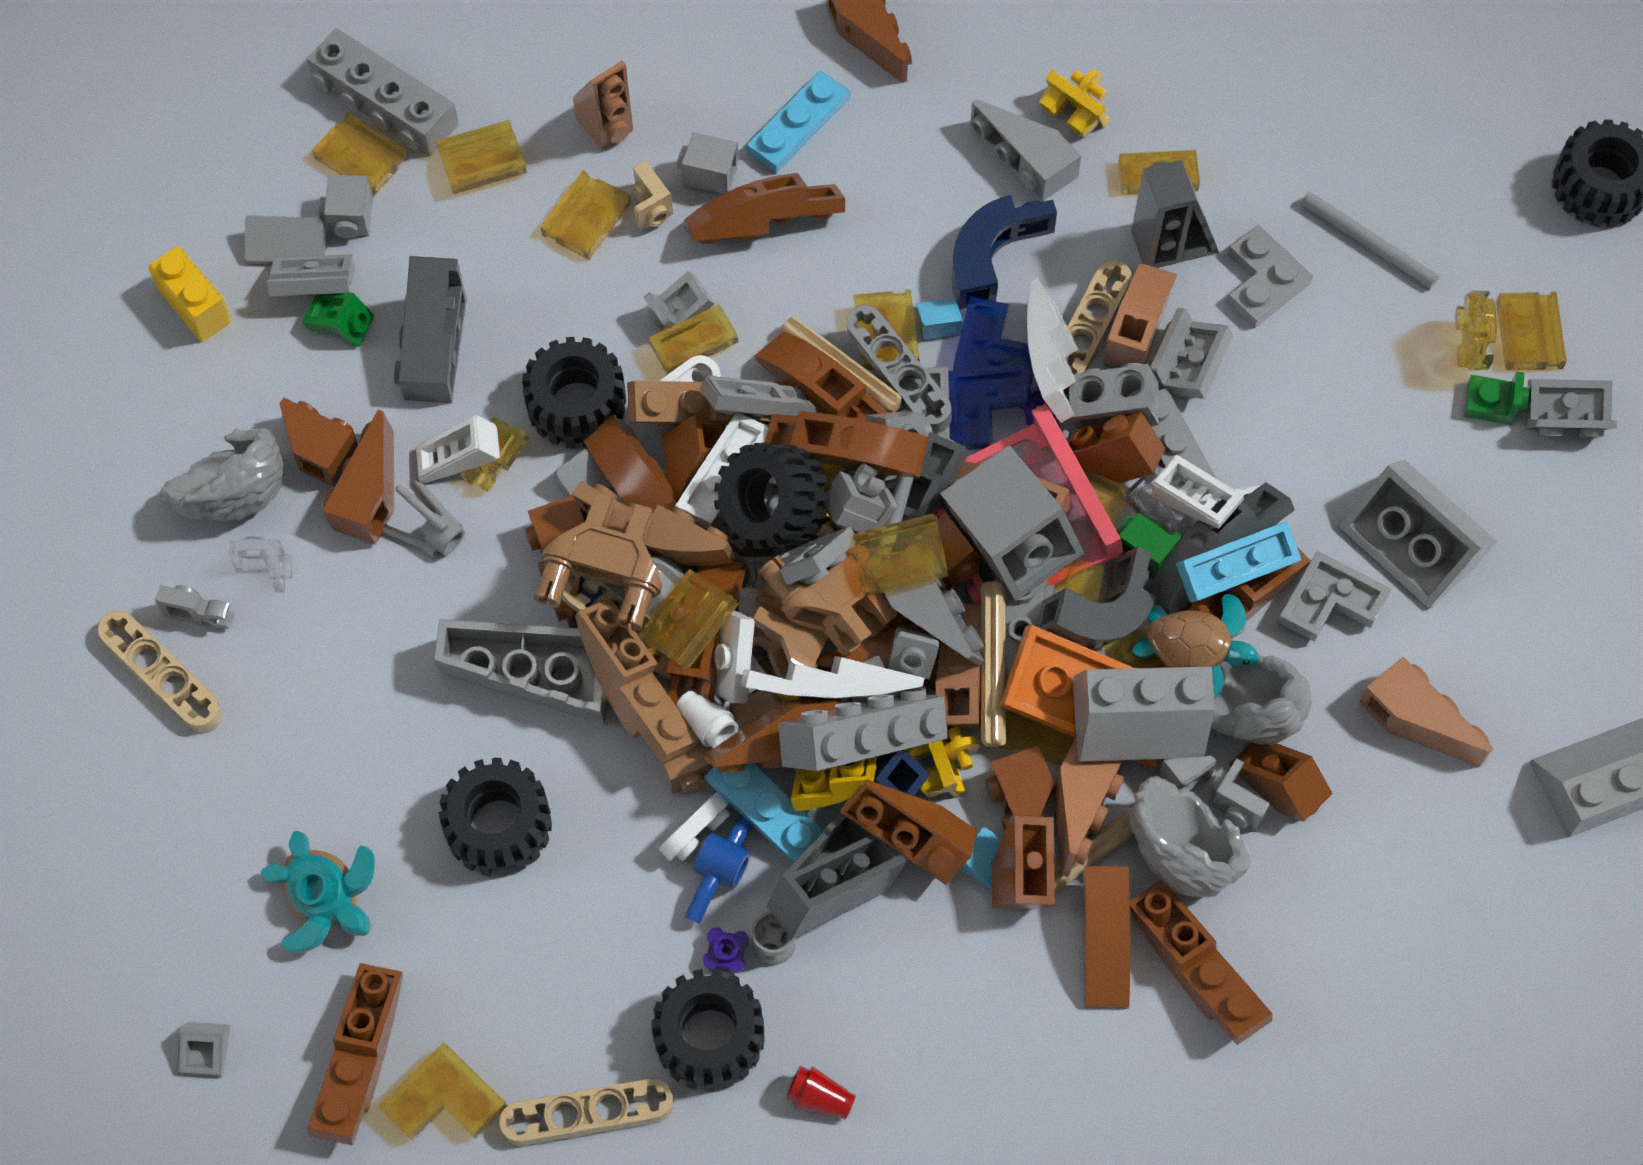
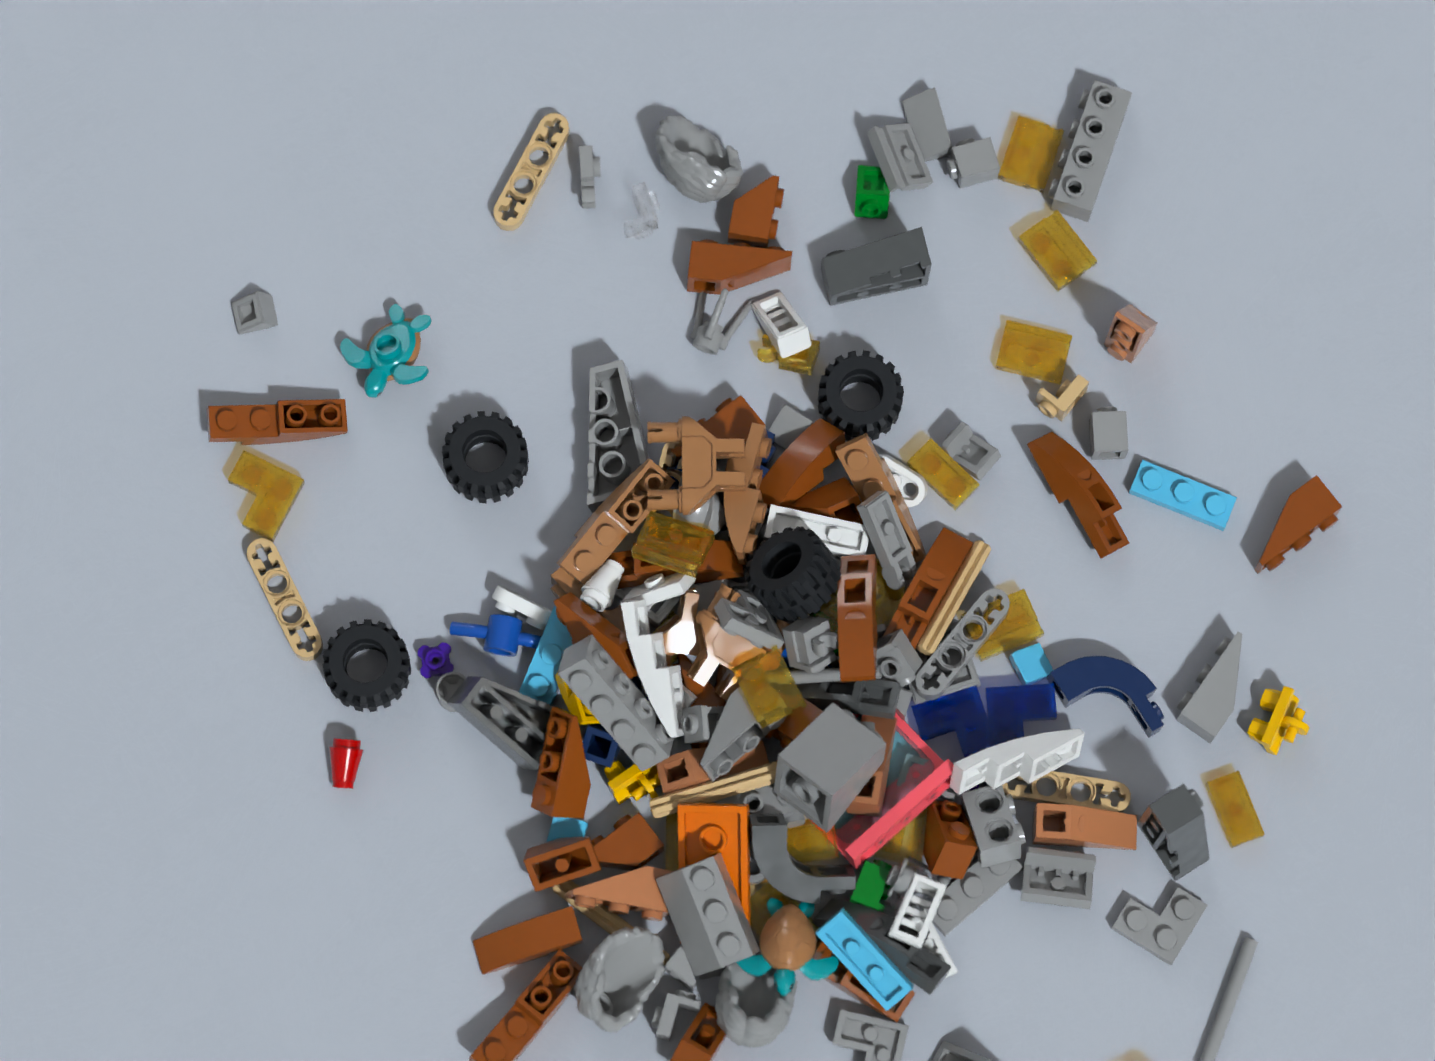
camera: 70 degrees right, 10 degrees up
yellow brick [148,246,231,341] -> none
none -> light grey plate [885,858,915,897]

